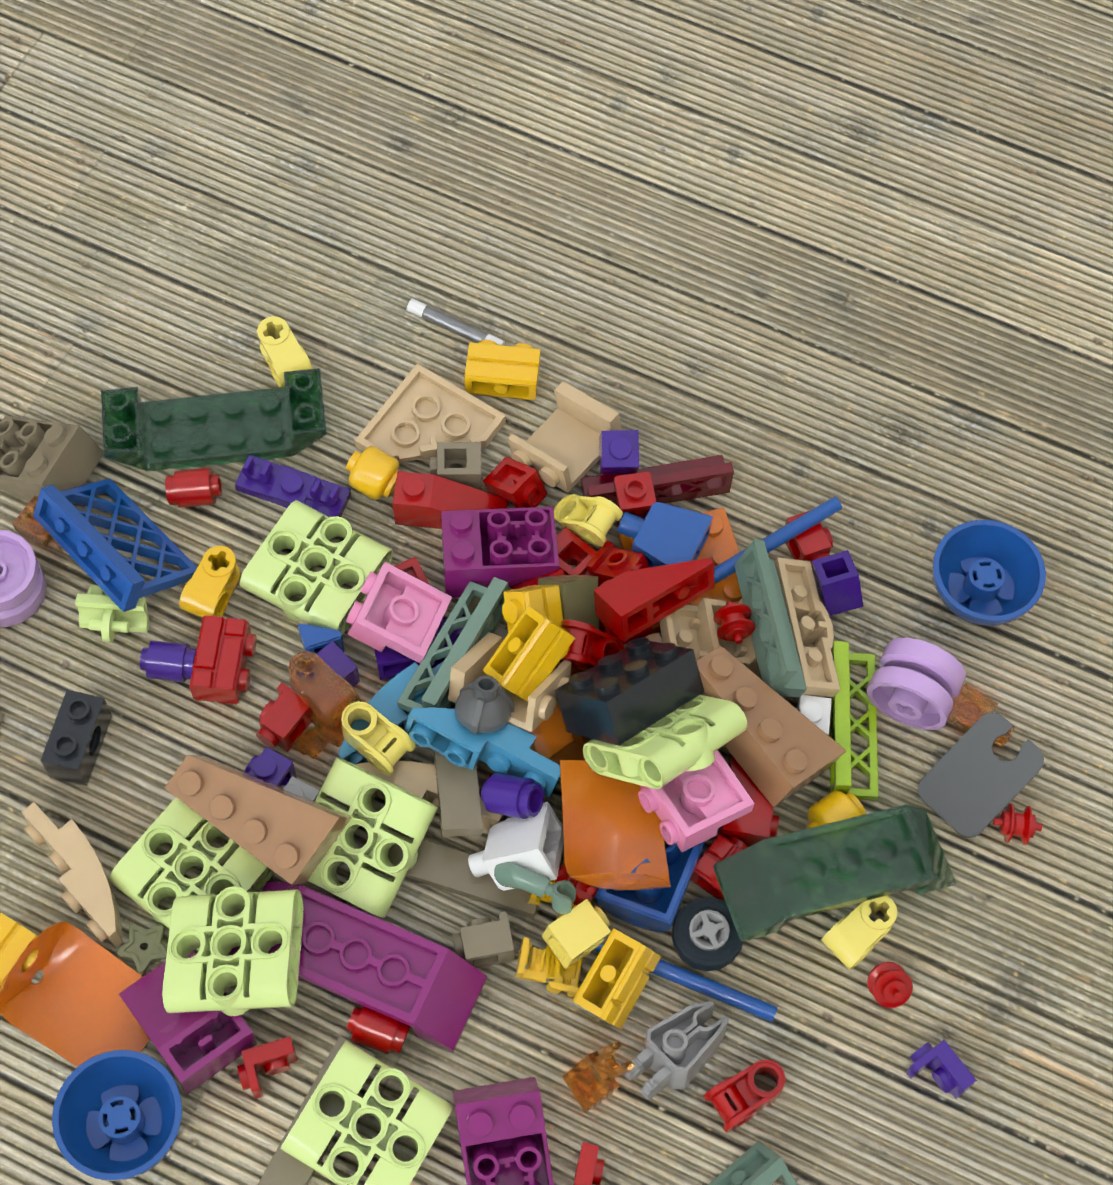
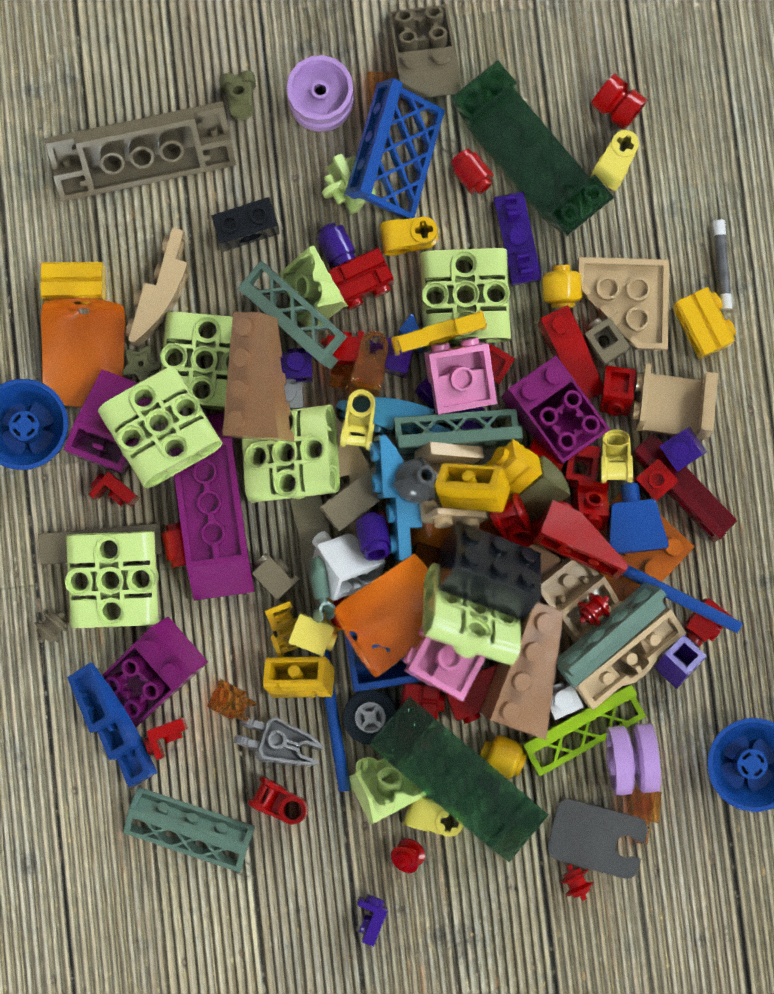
camera: 60 degrees right, 20 degrees up
none -> sand green fence [238,261,347,369]
none -> yellowish green slope [280,246,348,327]
none -> yellowish green slope [349,746,431,824]
none -> yellow piece [391,310,487,356]
none -> red wheel [590,73,648,130]

